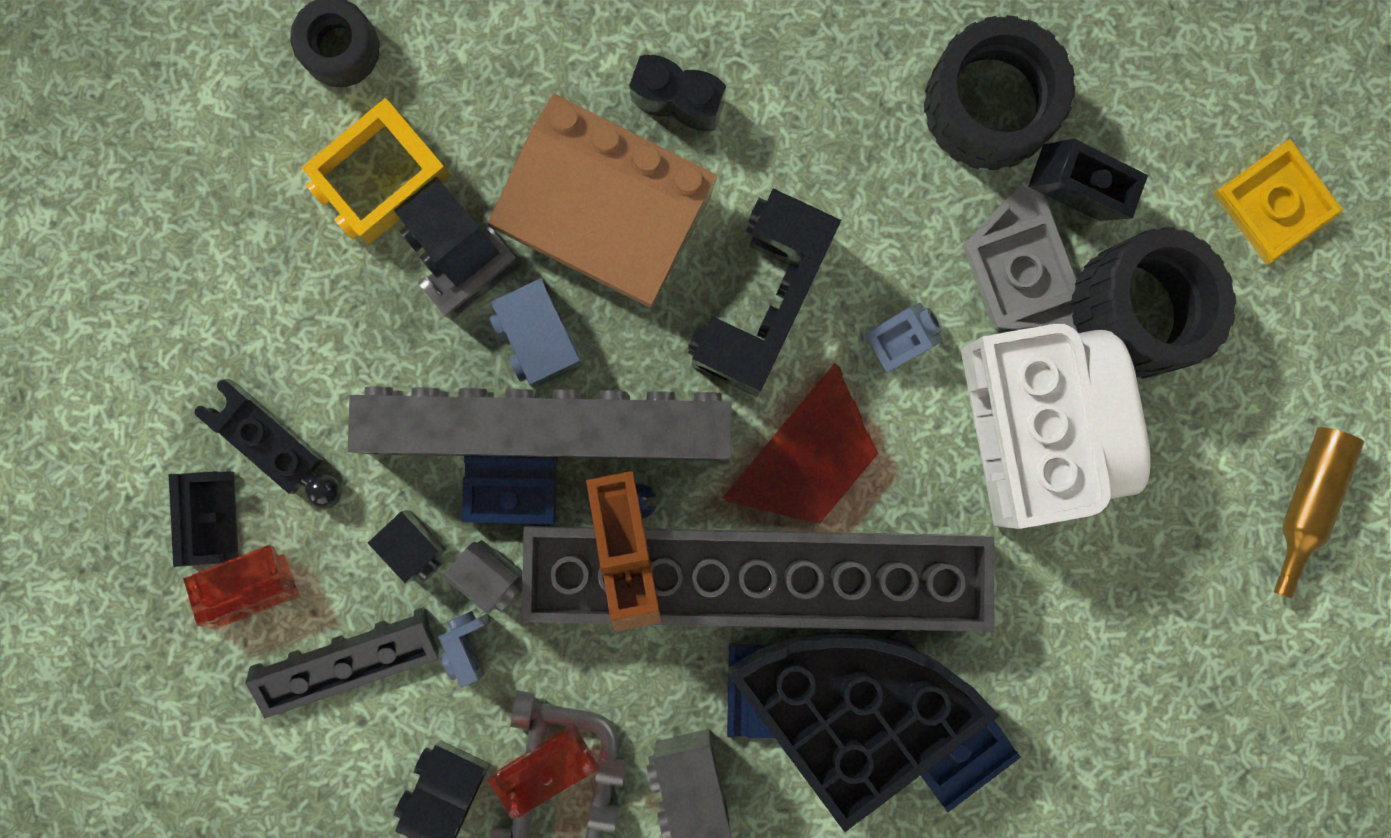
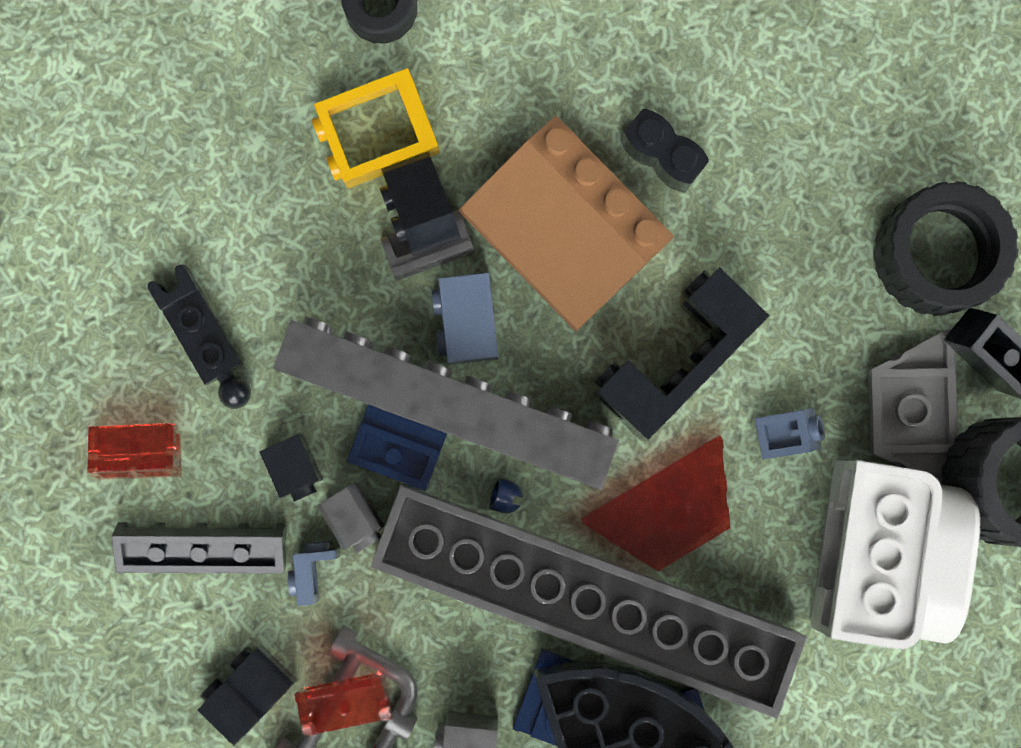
camera: 15 degrees right, 0 degrees up
black hinge [168,471,239,567] -> none
dark orange slope [586,471,662,632] -> none

